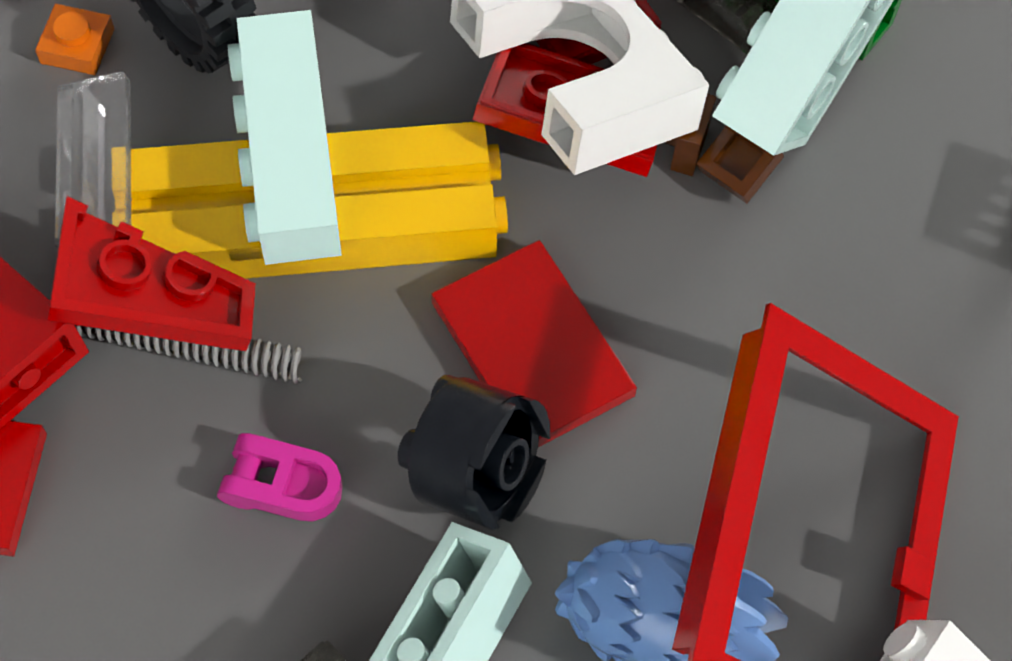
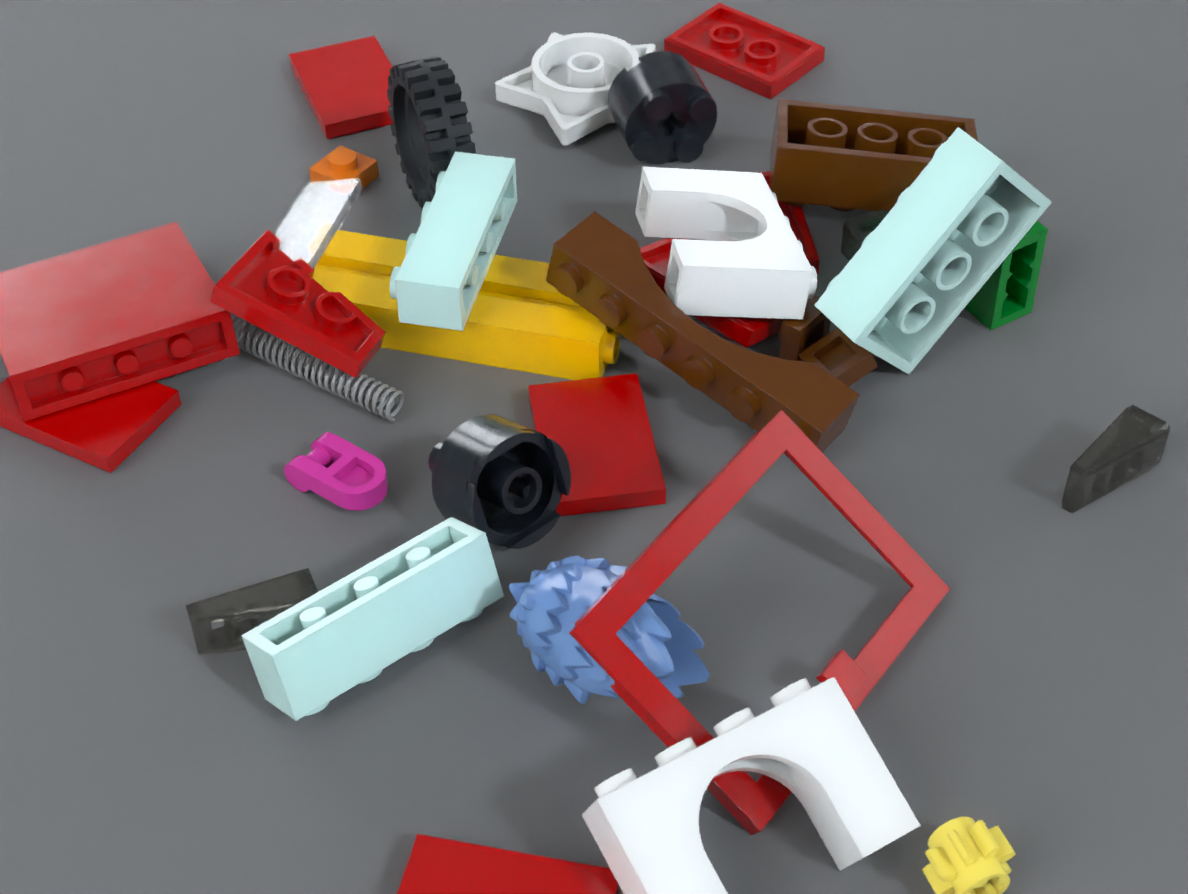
camera: 25 degrees right, 20 degrees down
none -> reddish brown arch [546,211,860,452]

